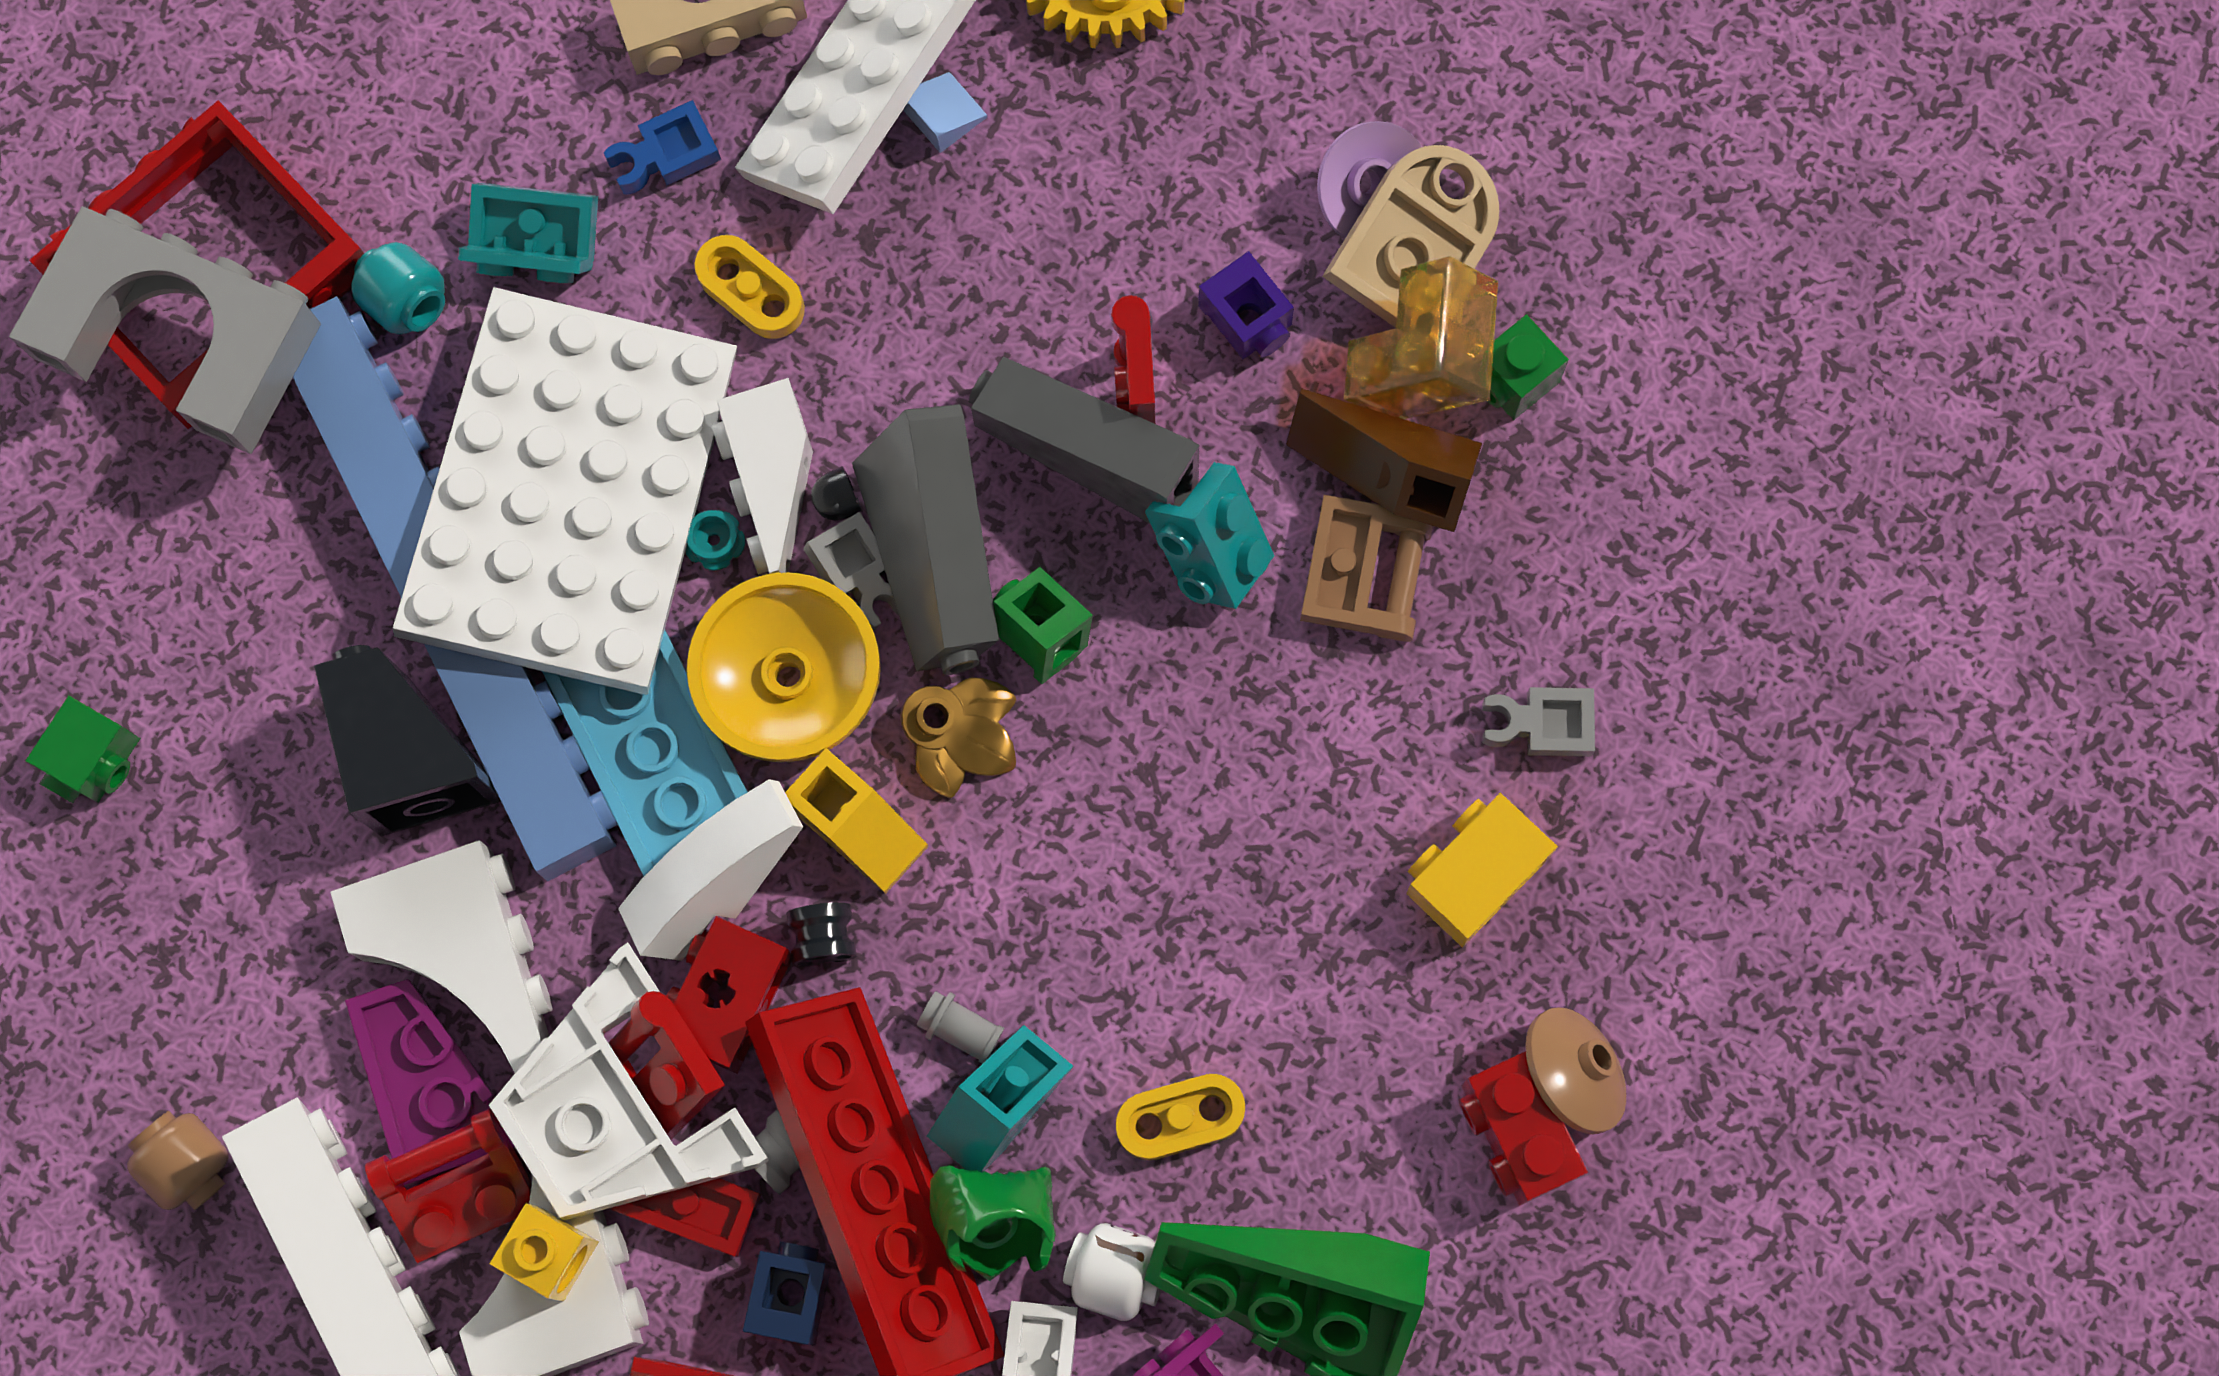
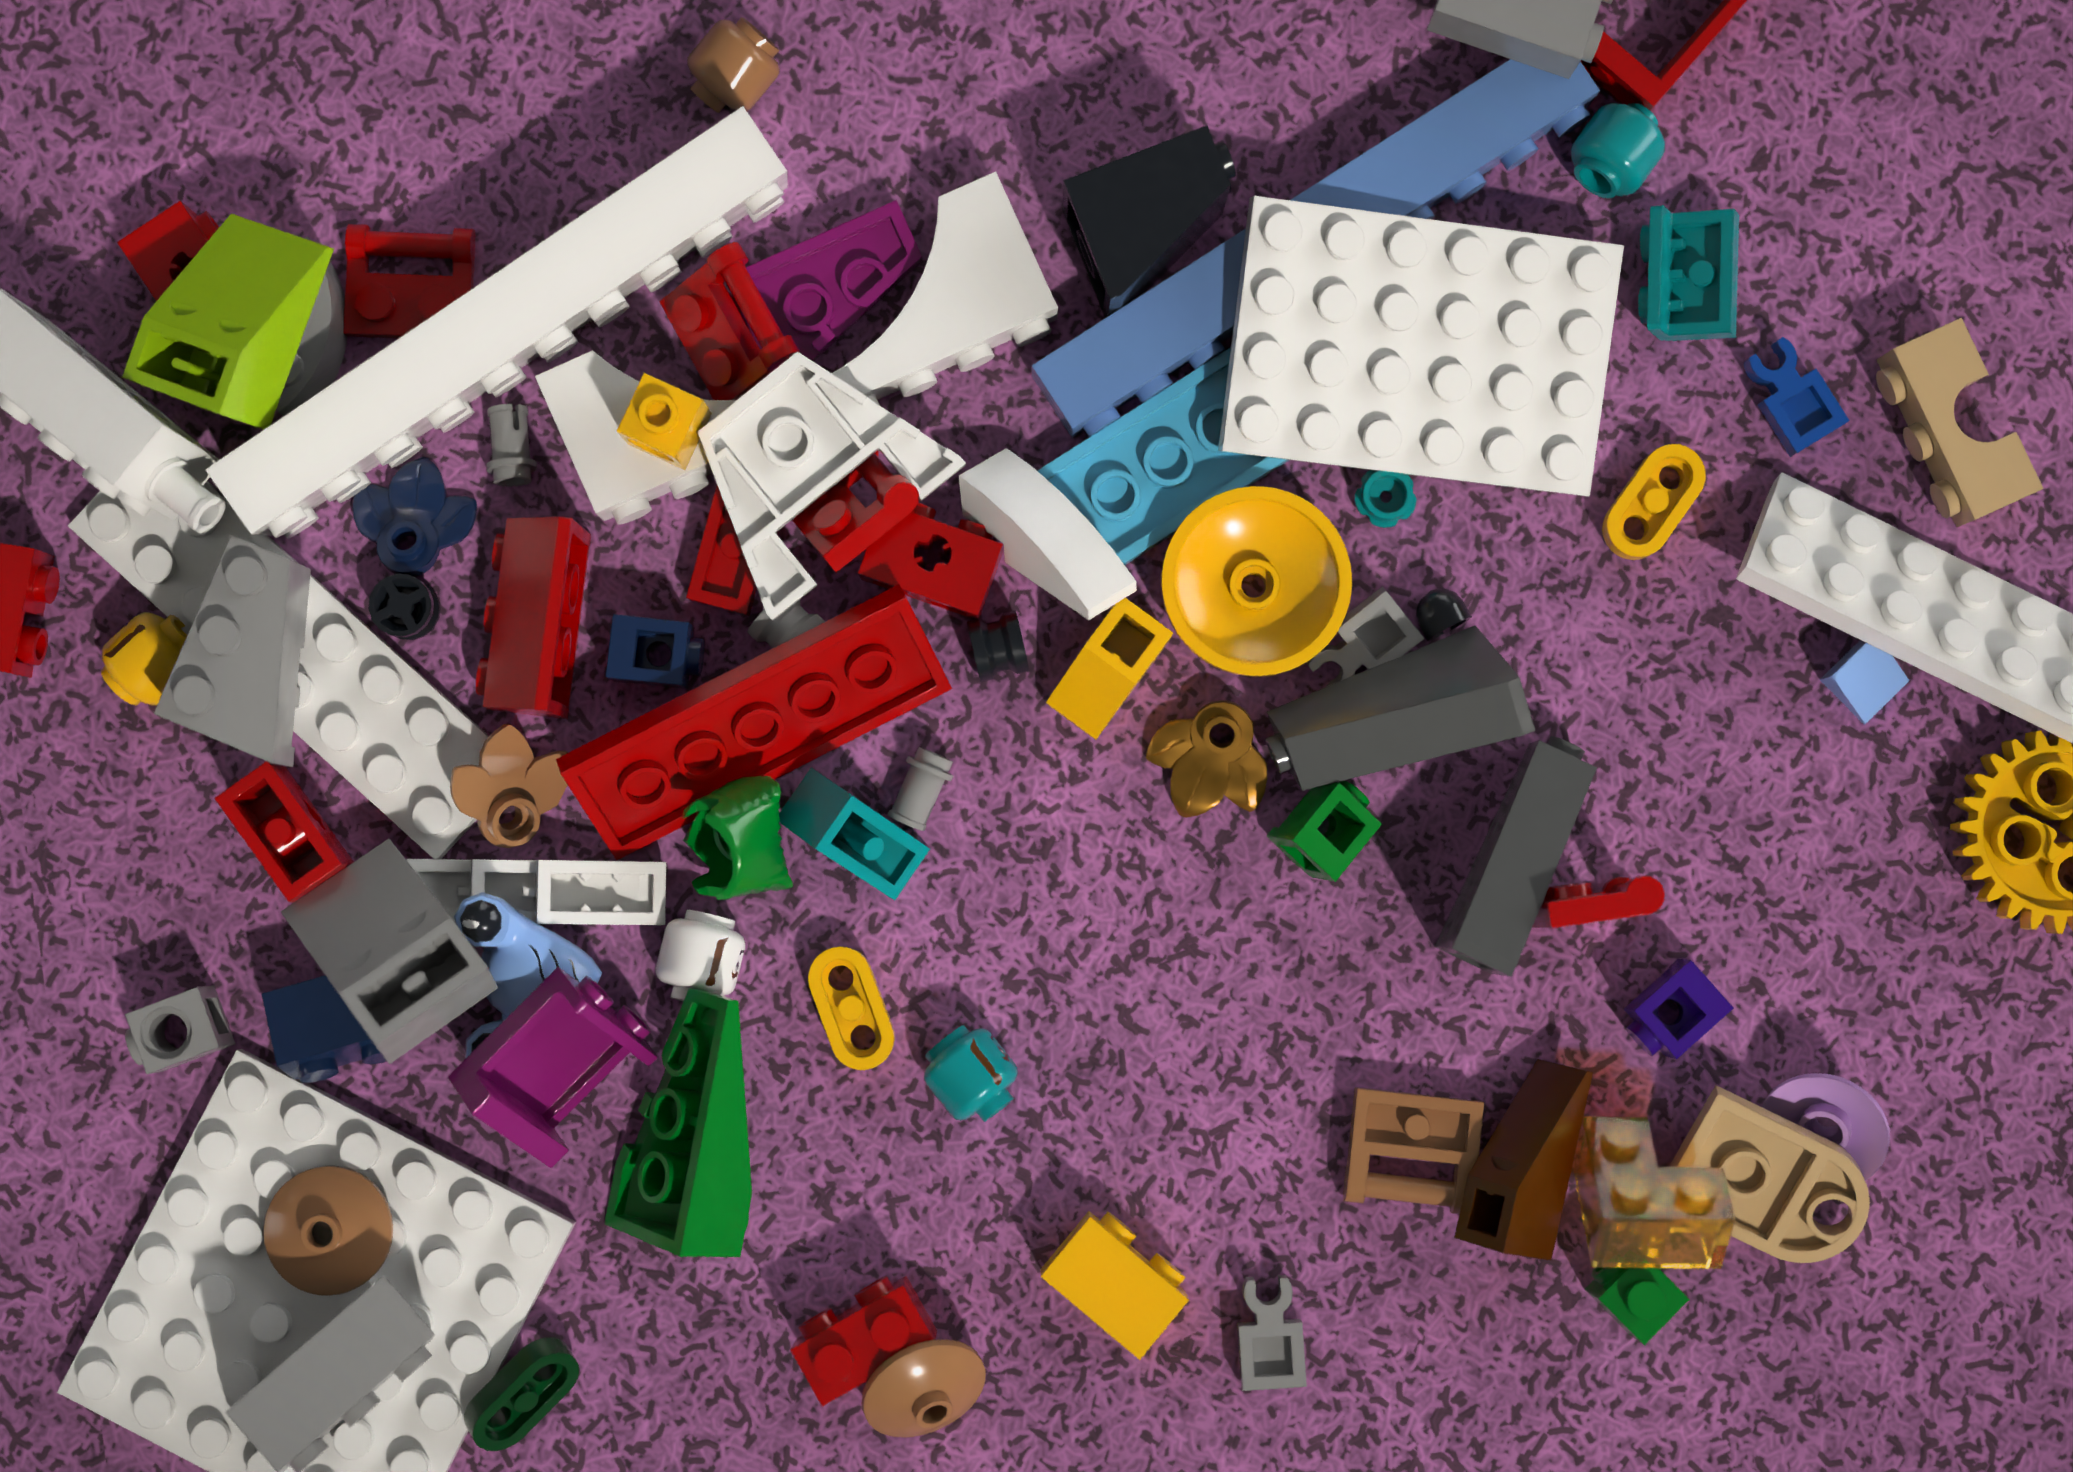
camera: 80 degrees right, 10 degrees up
white slope [712,378,813,574] -> none
teal bracket [1145,462,1275,609] -> none
none -> teal head [924,1025,1018,1122]

